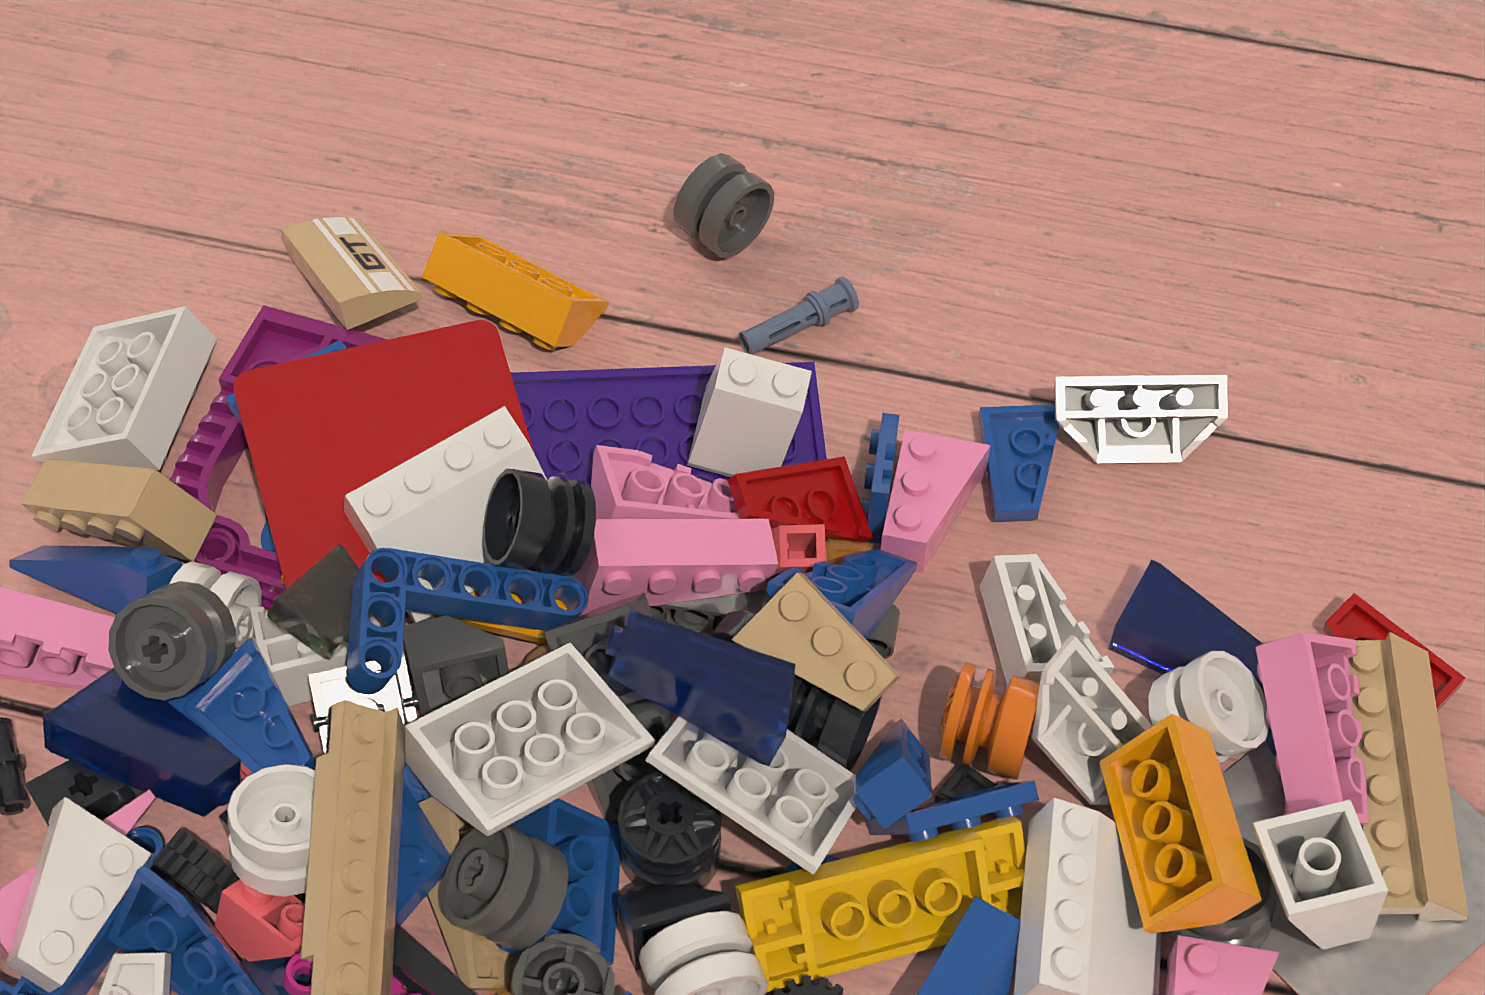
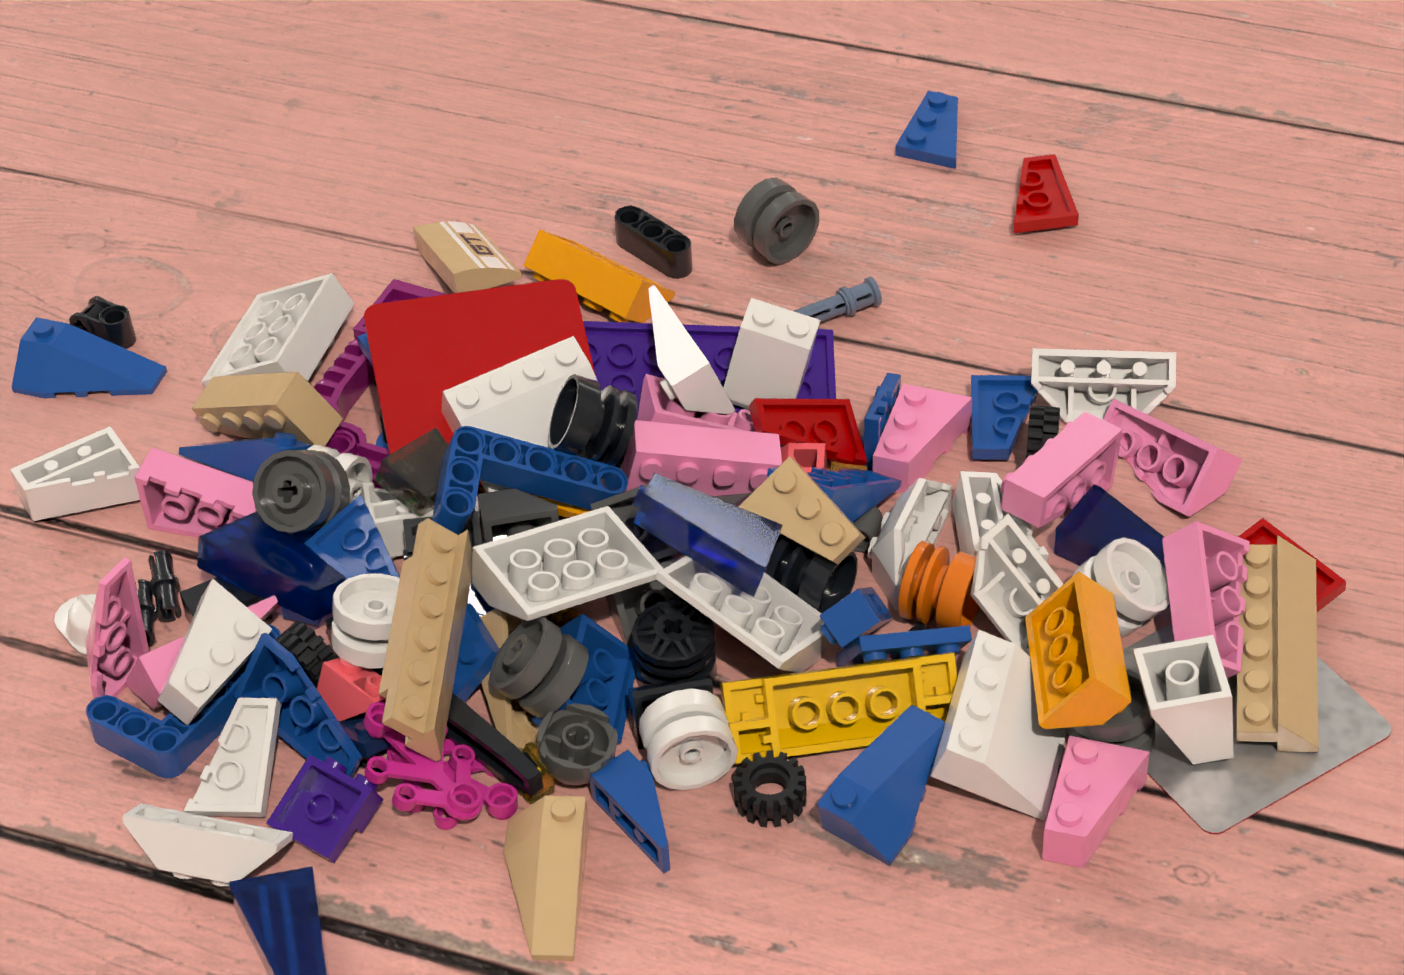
camera: 10 degrees right, 10 degrees down
none -> black beam [614,205,693,279]
none -> white wedge [648,285,736,414]
none -> white wedge [868,478,952,611]
none -> blue wing [895,91,958,169]
none -> bright pink wedge [1001,412,1123,528]
none -> red wing [1013,154,1079,233]
none -> black tyre [1026,405,1060,458]
none -> bright pink wedge [1103,398,1242,517]

